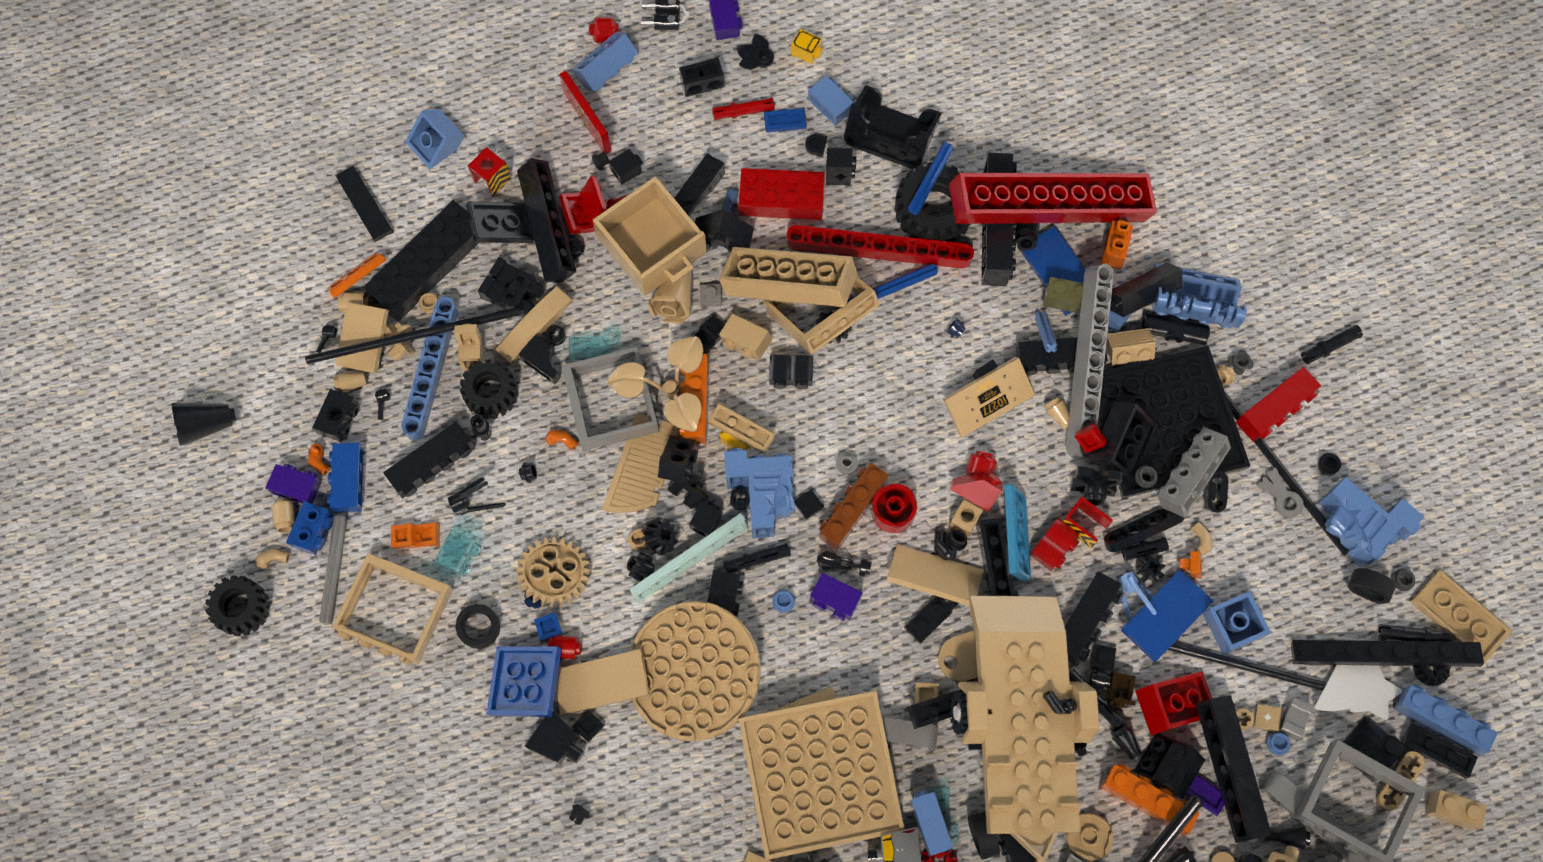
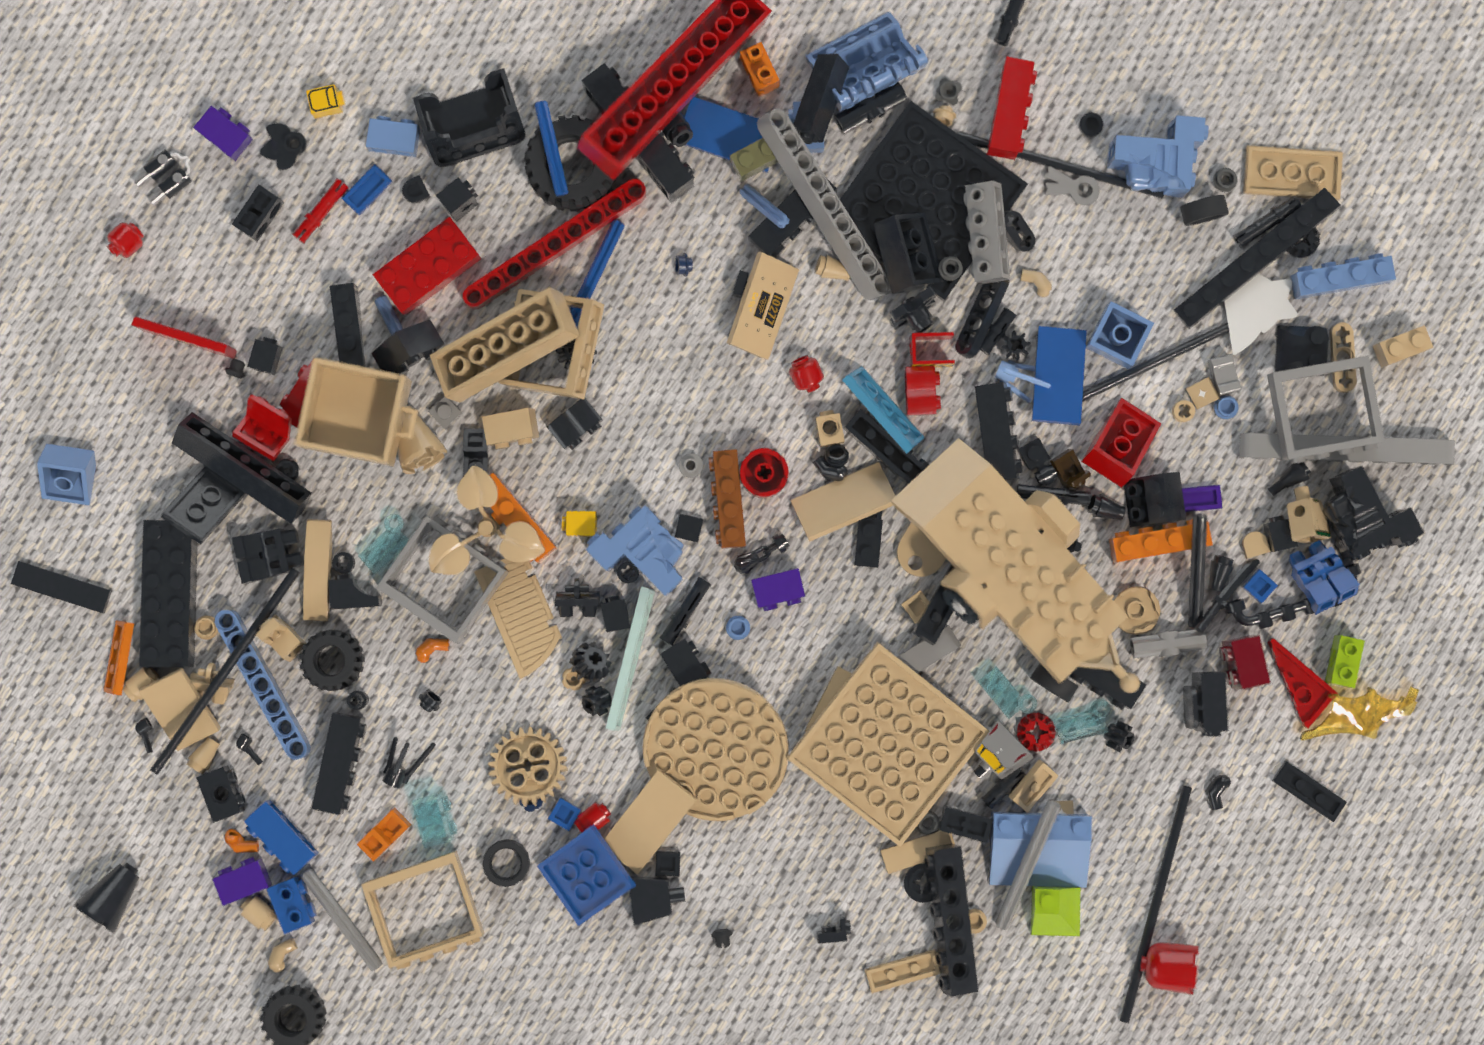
camera: 45 degrees left, 15 degrees up
red piece [468,147,511,197] -> none
medium blue brick [572,32,638,91] -> none
black brick [658,435,698,483] -> none
tan tile [708,403,776,454] -> none
medium blue brick [910,790,953,856] -> none
slope [950,473,1003,512] -> none
black arm [1043,690,1077,714] -> none
red tile [1074,423,1107,453] -> none
tan brick [1106,328,1156,365] -> none
orange tile [1179,551,1202,579] -> none
black brick [1195,695,1272,843] -> none
black plate [1401,723,1478,778] -> none

